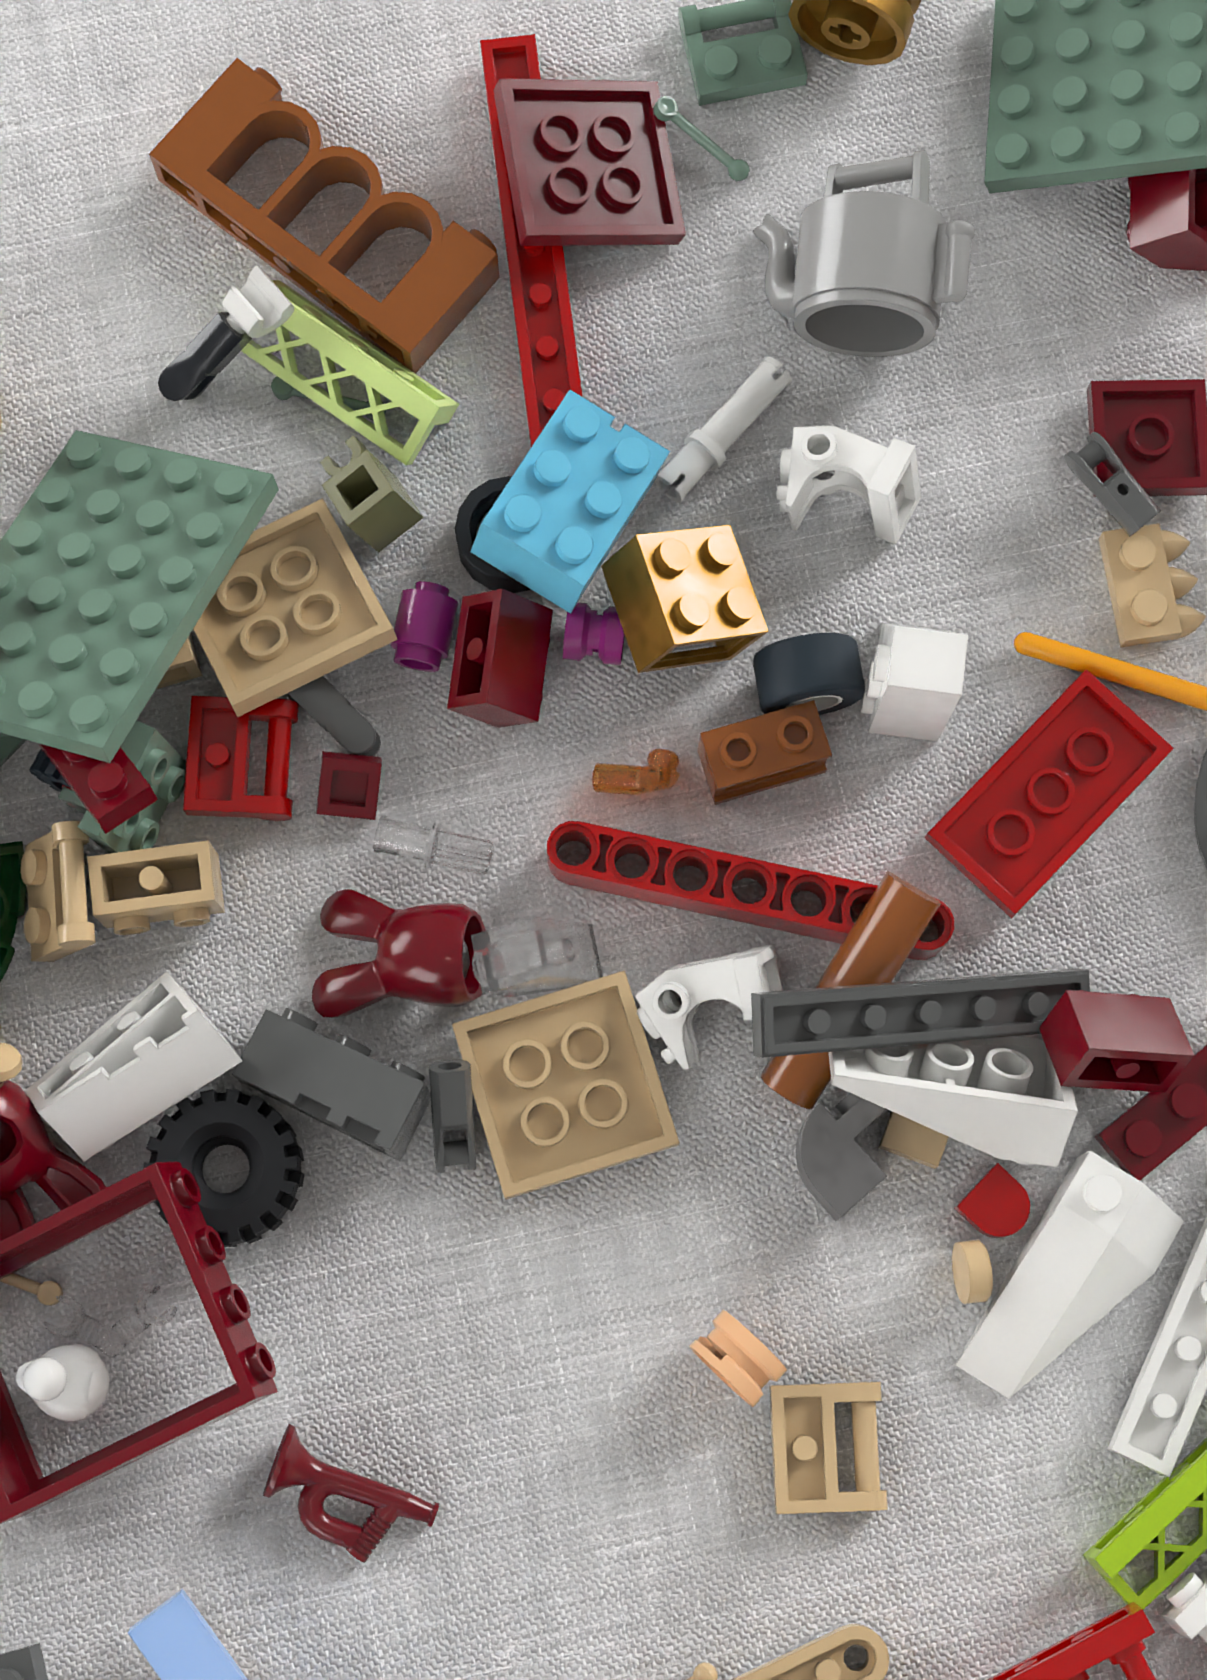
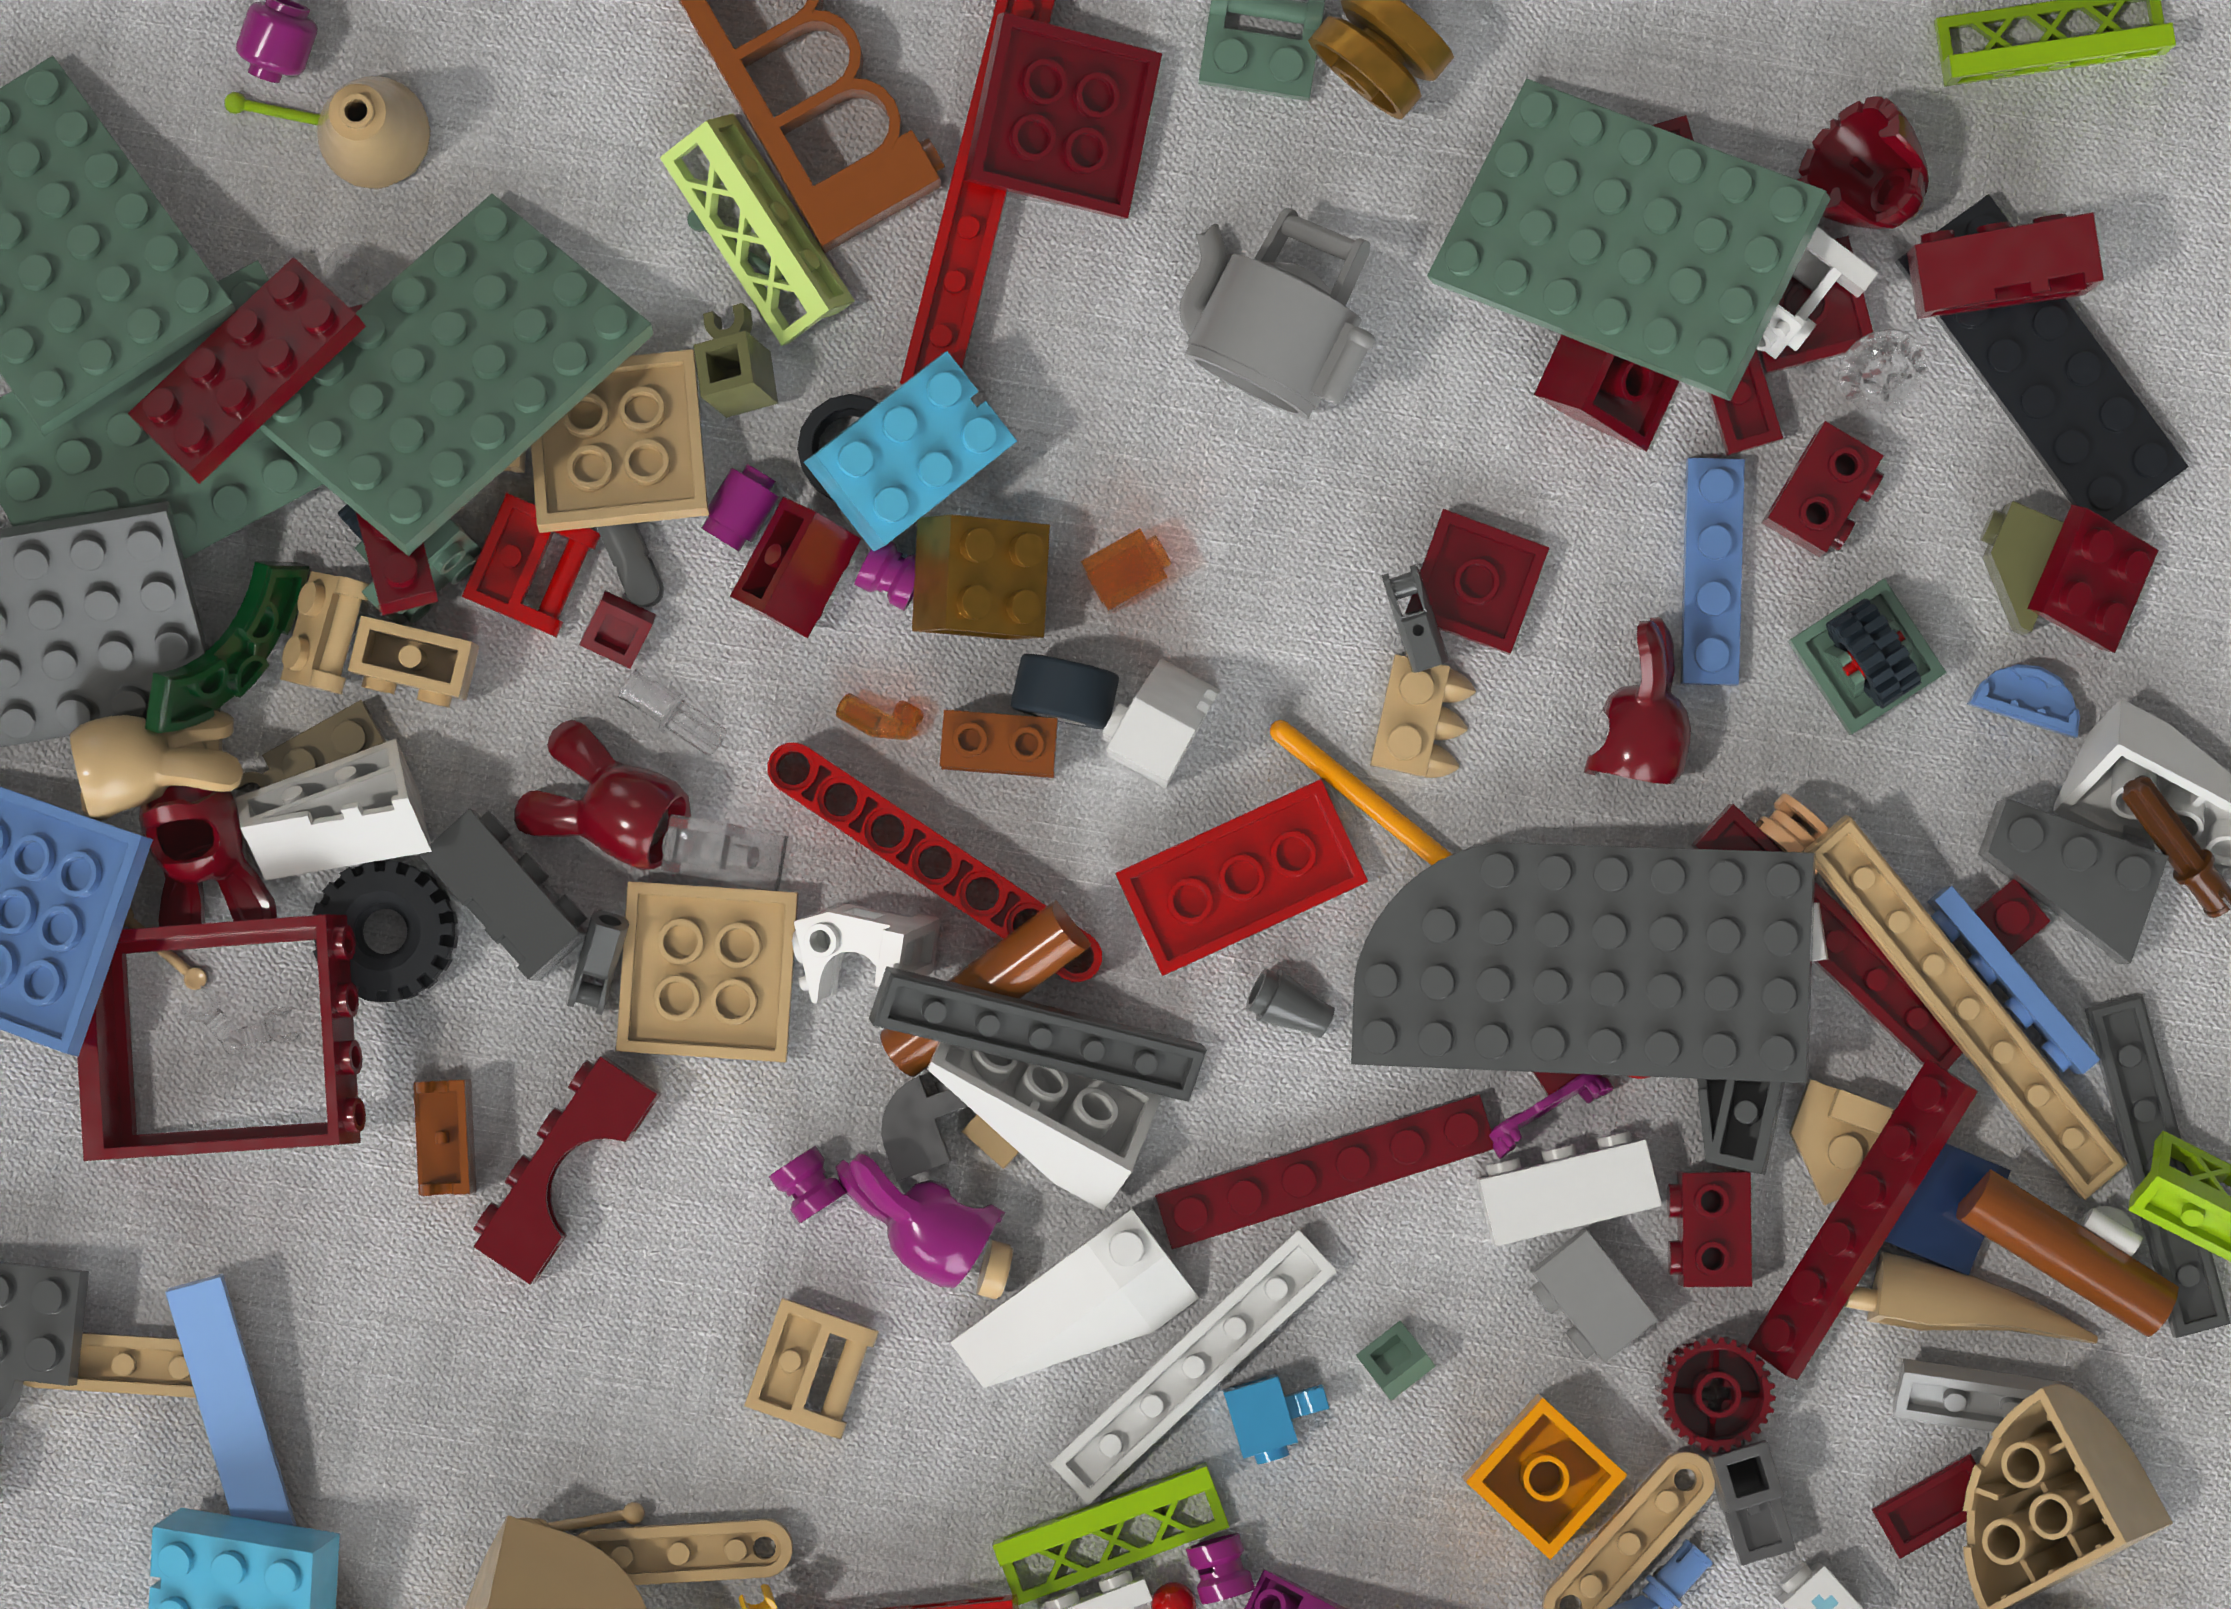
camera: 20 degrees right, 10 degrees up
white animal [16,1344,110,1422] -> none
piece [158,265,294,401] -> none
dark red piece [263,1424,439,1563] -> none
sand green hinge [653,96,750,181] -> none
white pin [655,357,792,503] -> none
light nougat wheel [689,1310,787,1407] -> none
white tile [776,425,921,545] -> none
red tile [954,1163,1030,1238] -> none
dark red brick [1039,990,1195,1093] -> none
none -> dark tan plate [235,700,386,790]
none -> dark orange hinge [414,1079,477,1196]
none -> dark red arch [473,1056,661,1285]
none -> magenta wheel [768,1145,846,1224]
none -> magenta piece [835,1153,1006,1288]
none -> clear orange brick [1081,528,1172,615]
none -> dark grey cone [1246,968,1335,1038]

